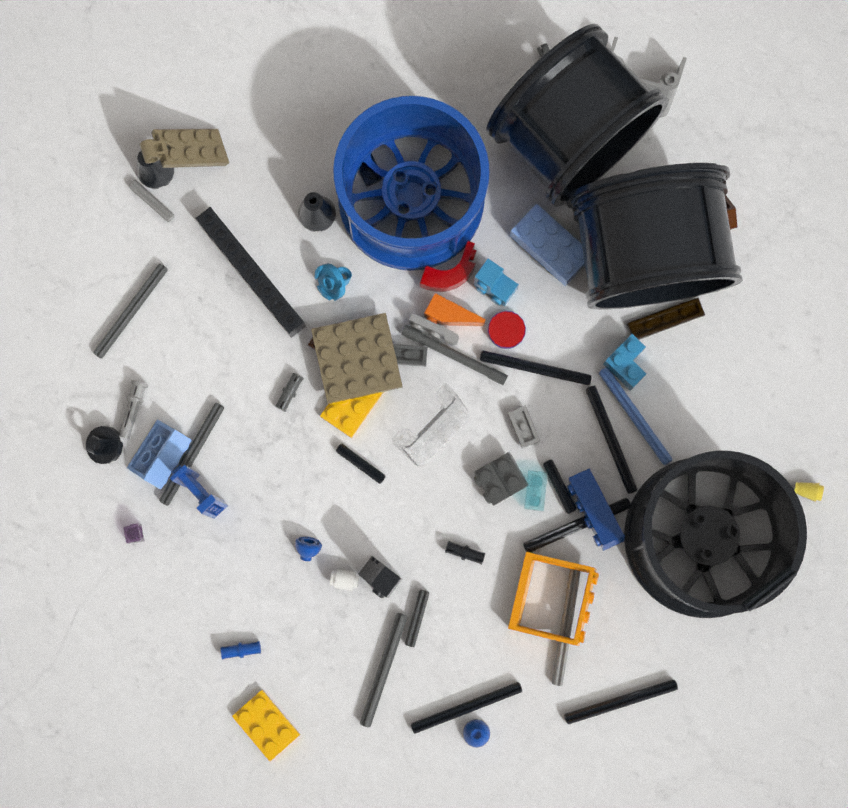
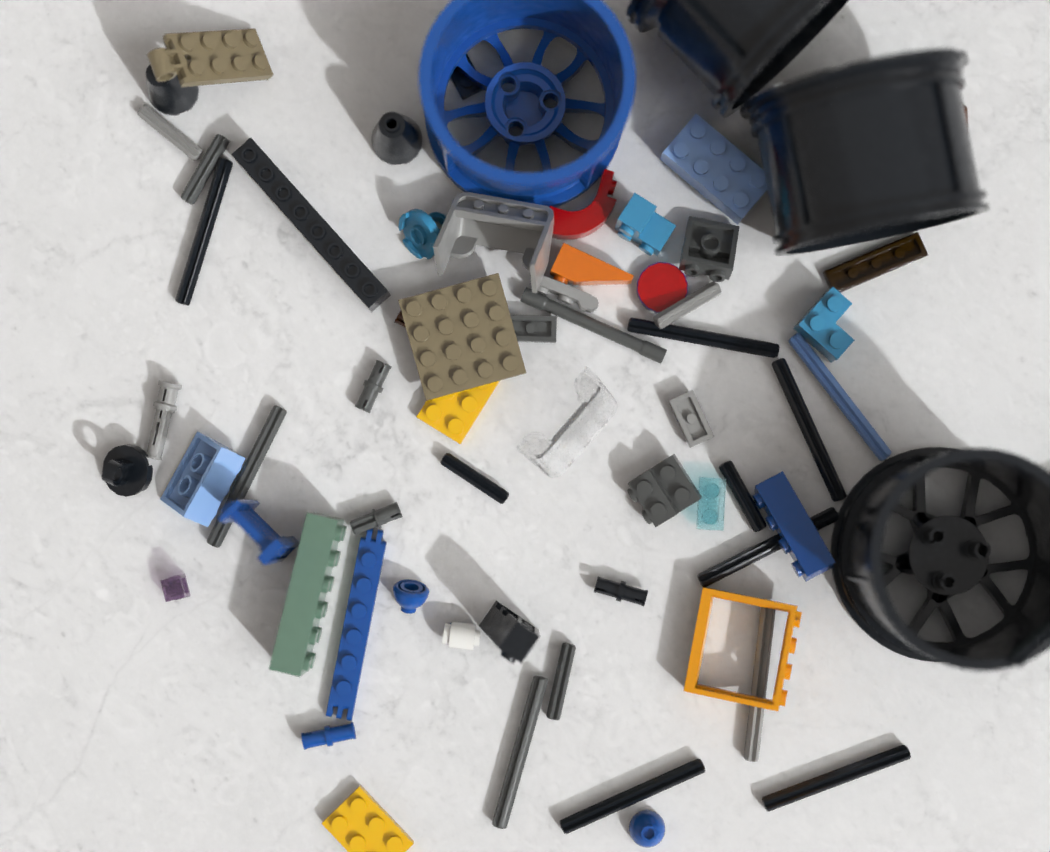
camera: 10 degrees left, 5 degrees up
dark grey axle [93,264,168,359] -> none
none -> black axle [175,158,233,306]
none -> dark grey axle [181,134,229,205]
none -> sand green brick [269,513,347,677]
none -> blue hinge [326,528,387,721]
none -> dark grey axle [350,502,402,535]
none -> light grey windscreen [433,192,554,293]
none -> light grey axle [653,281,722,329]
none -> dark grey plate [679,216,740,282]

